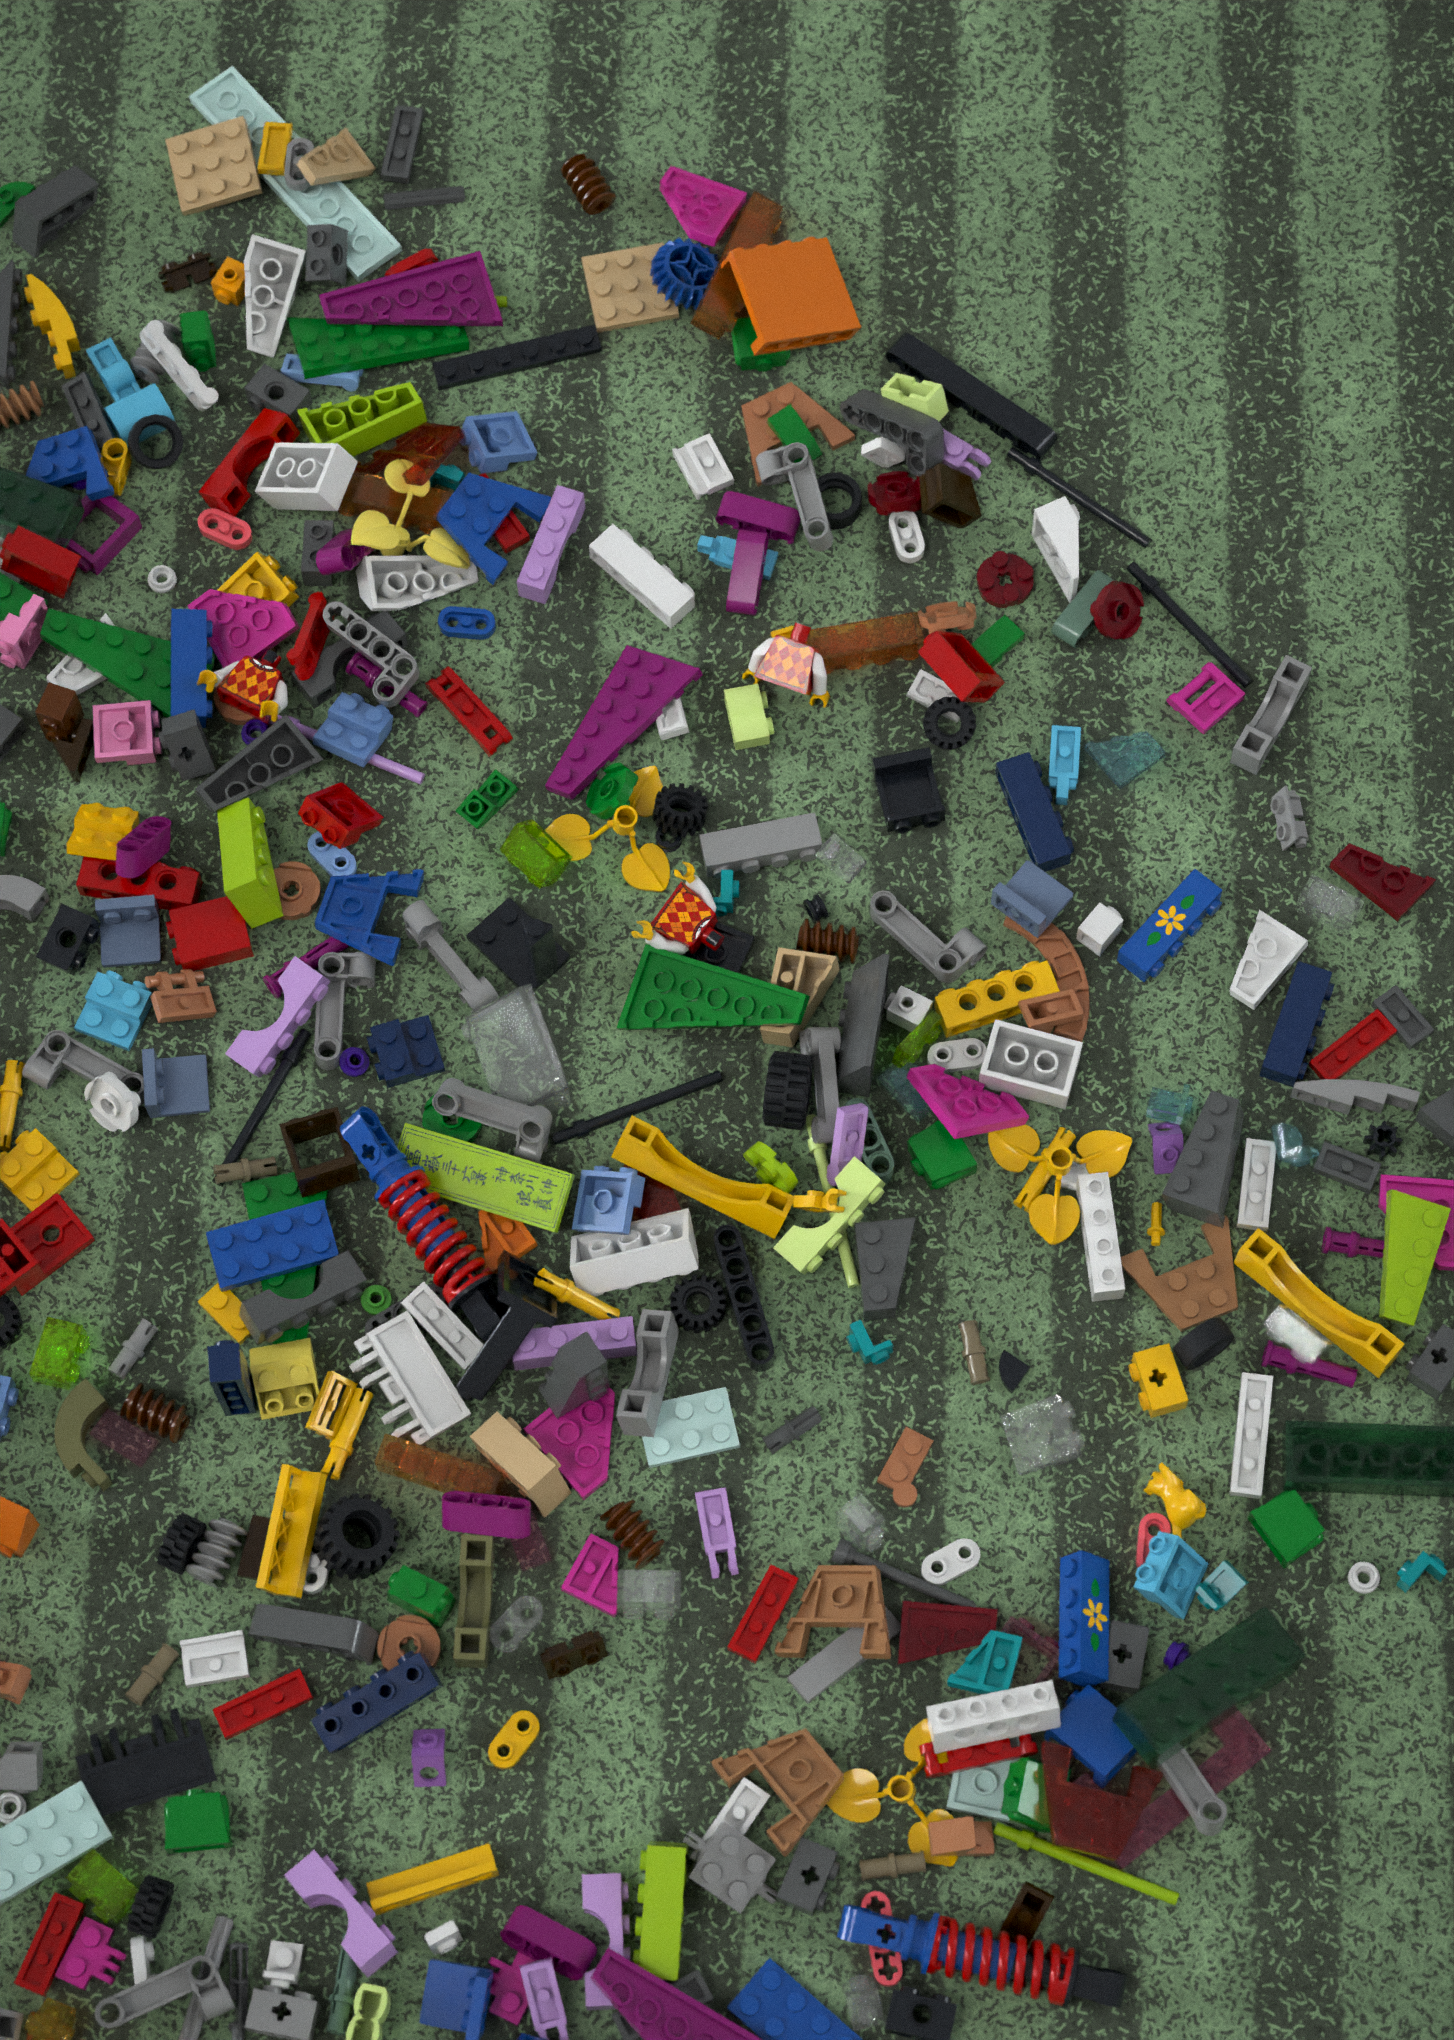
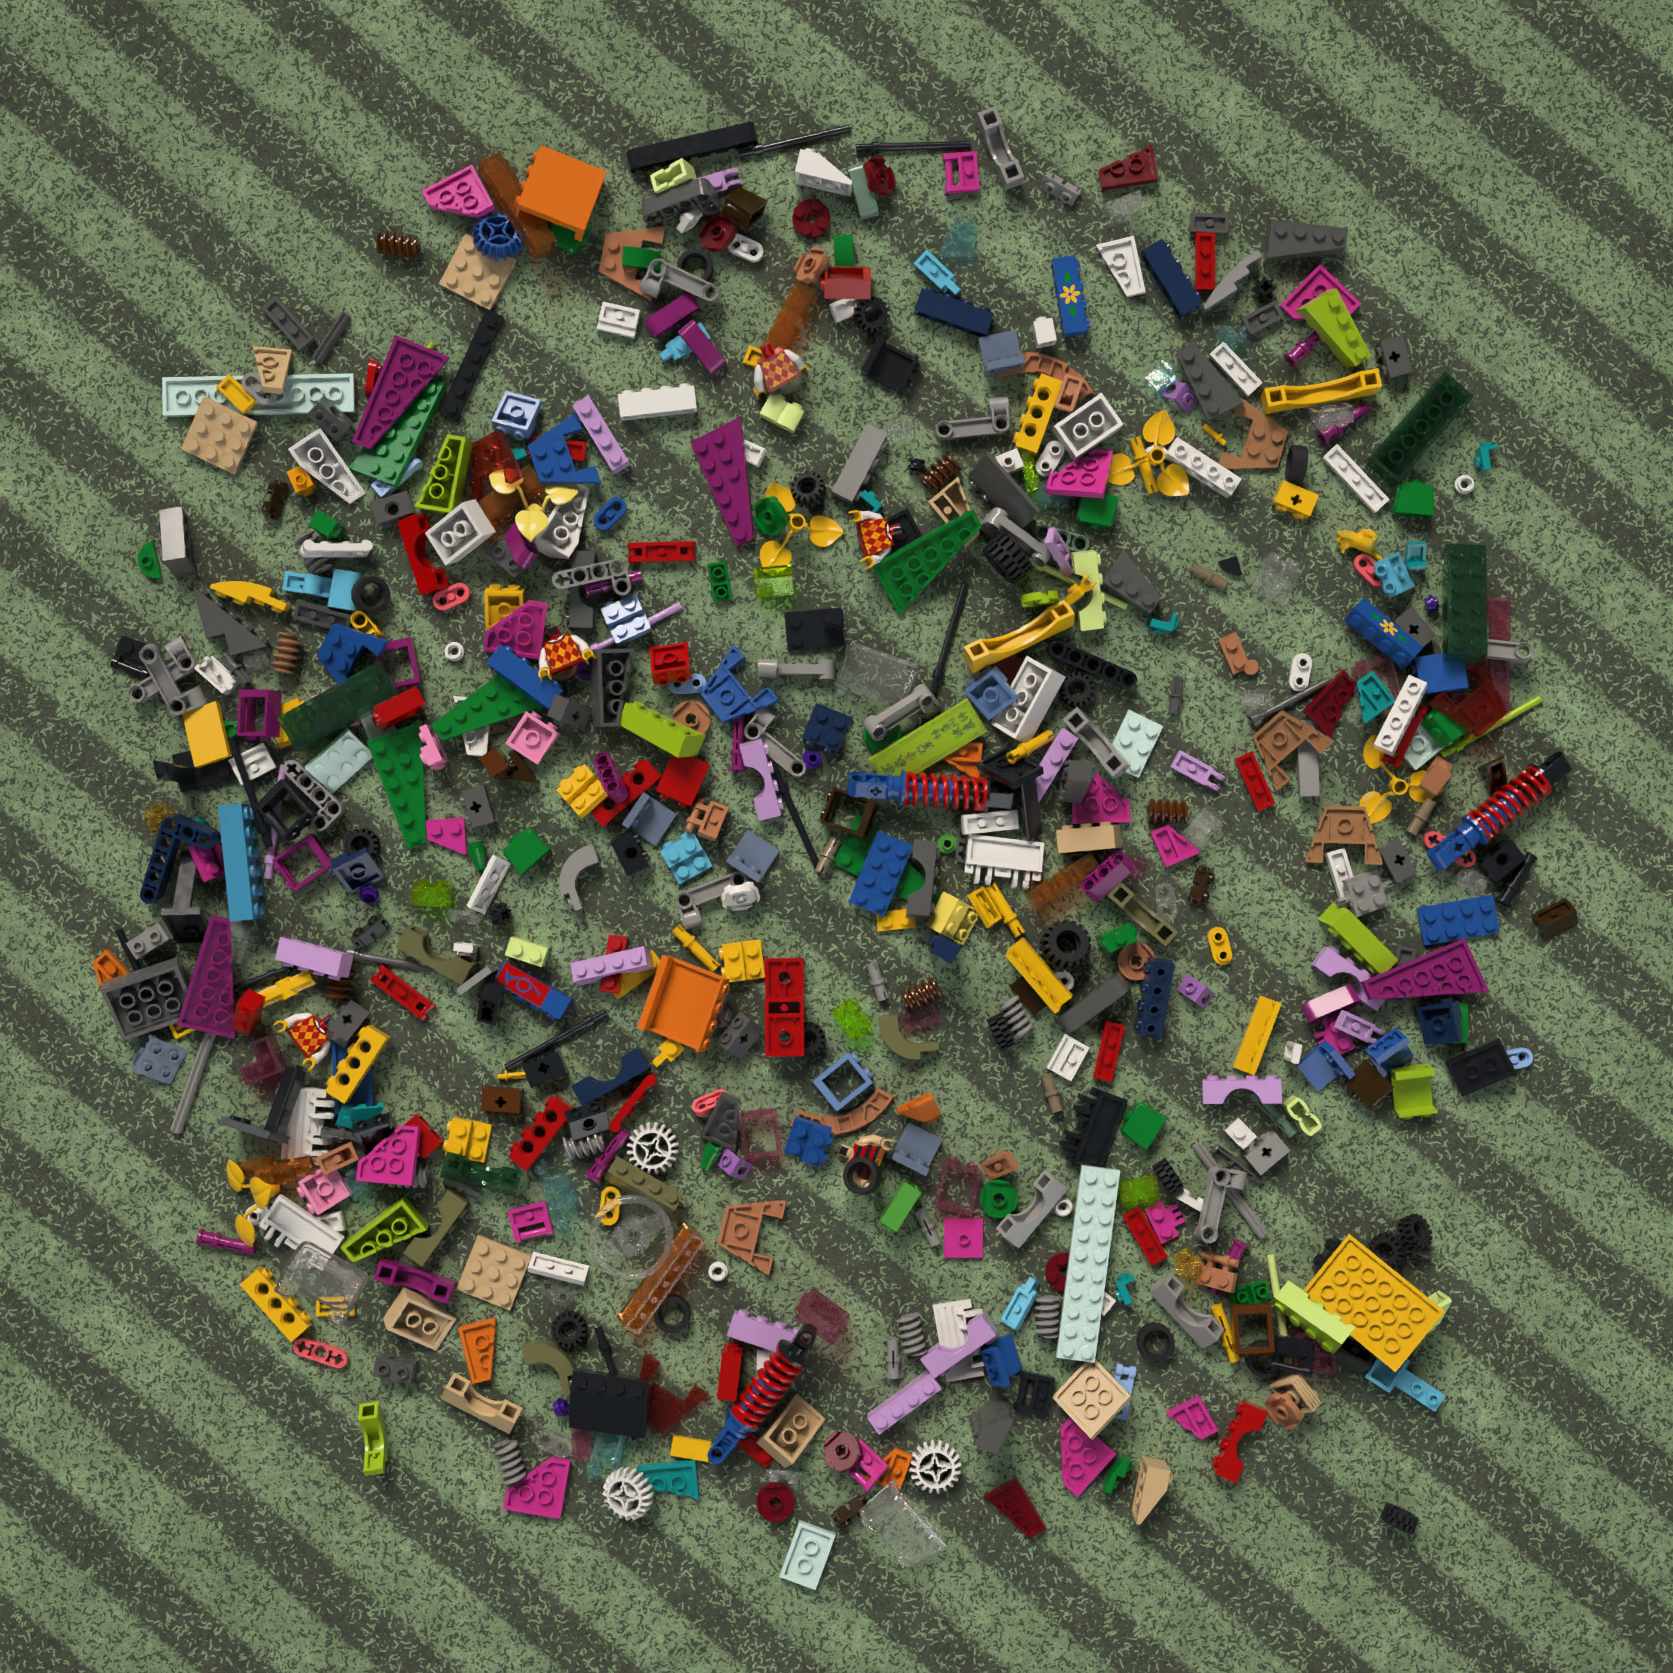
camera: 55 degrees left, 20 degrees up
red plate [286,592,335,681] -> none

